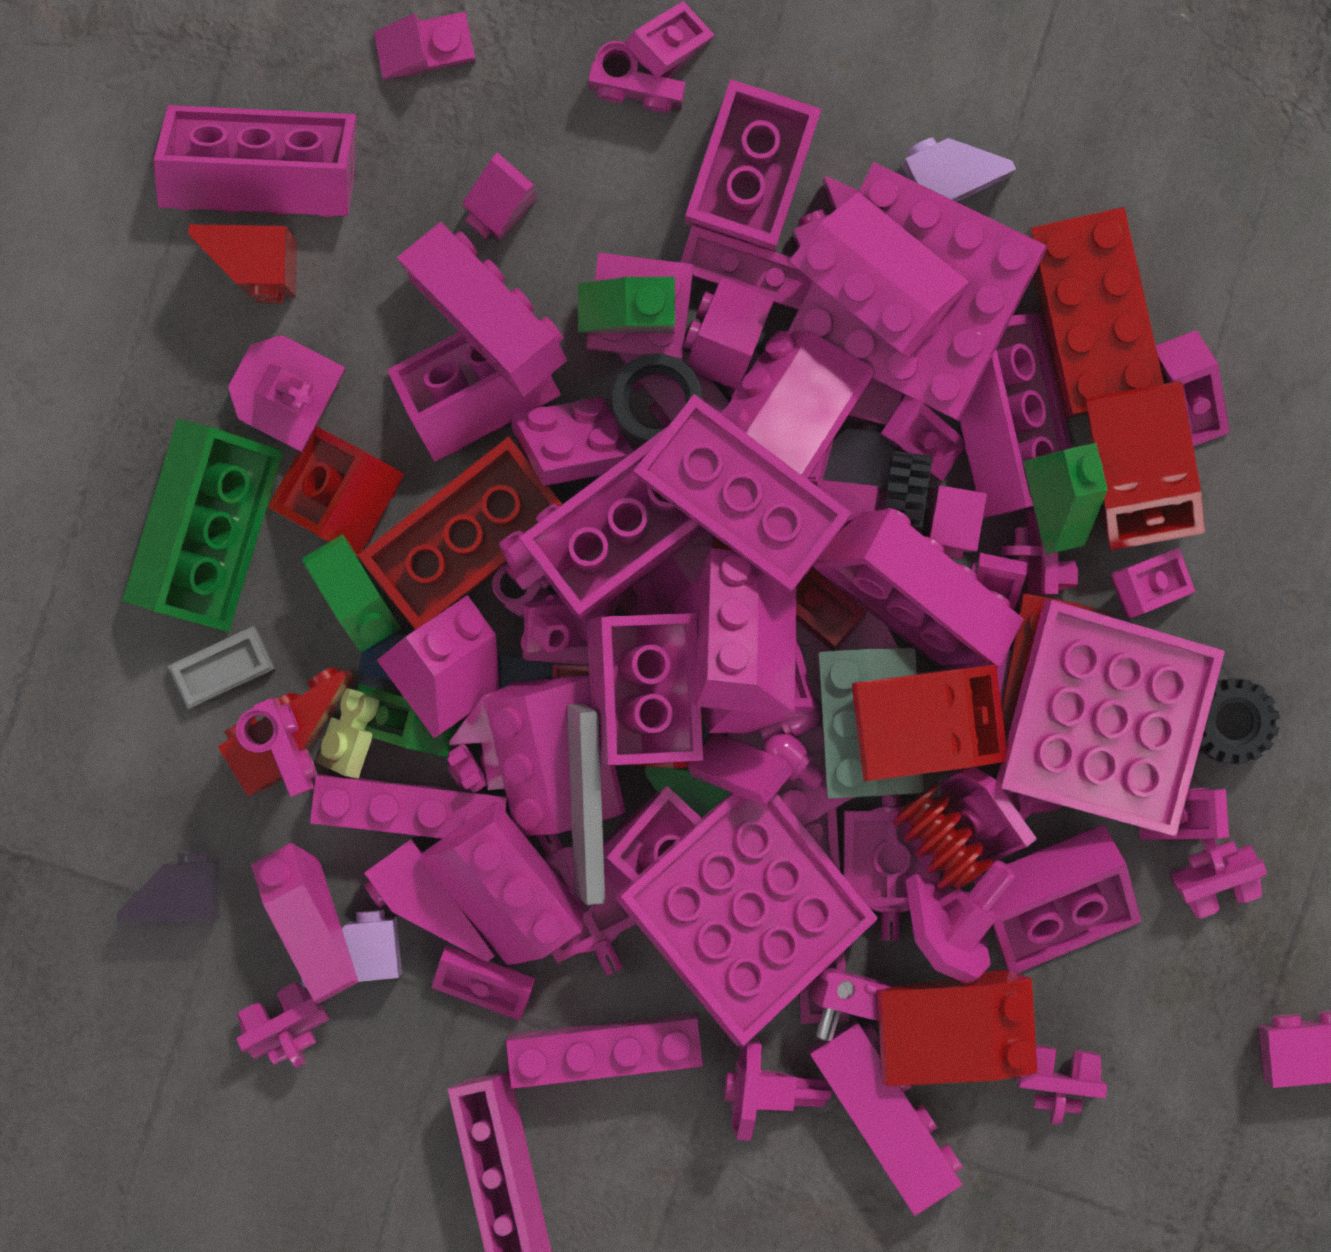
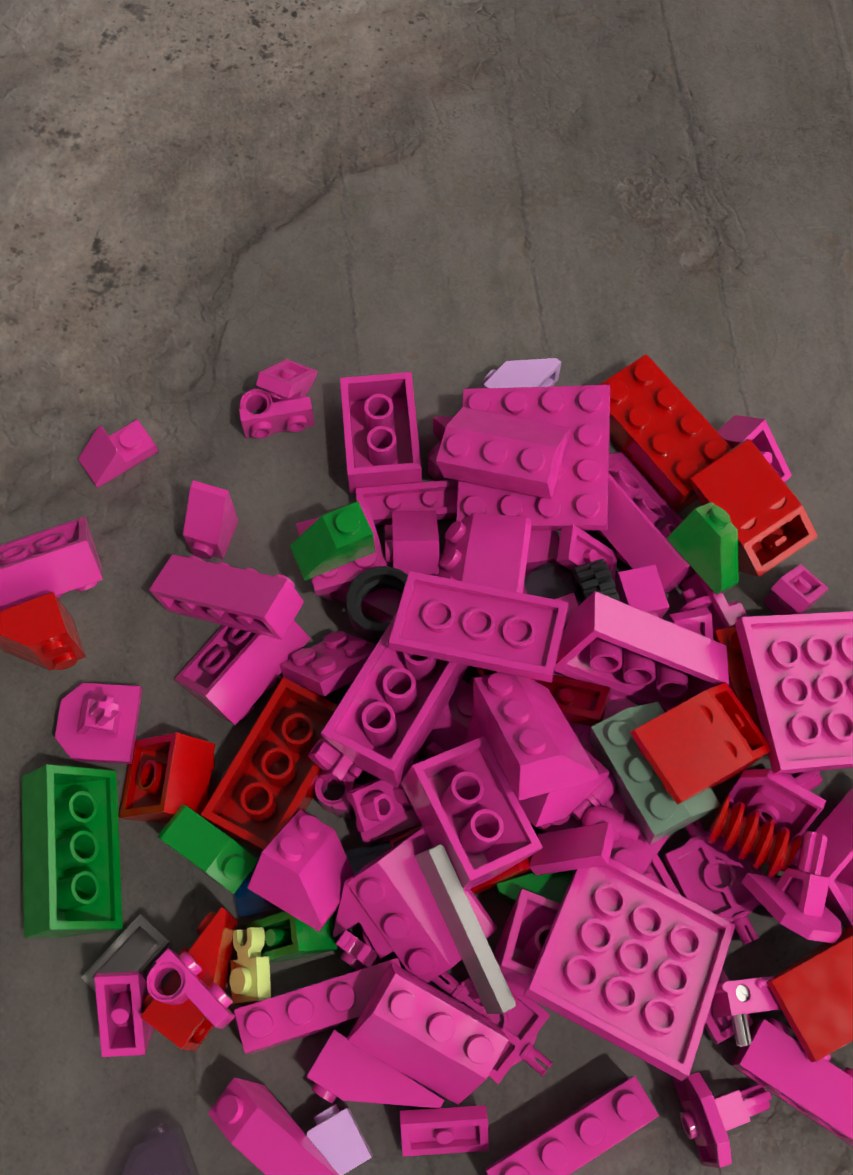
camera: 20 degrees left, 20 degrees down
none -> dark pink slope [94,971,154,1057]

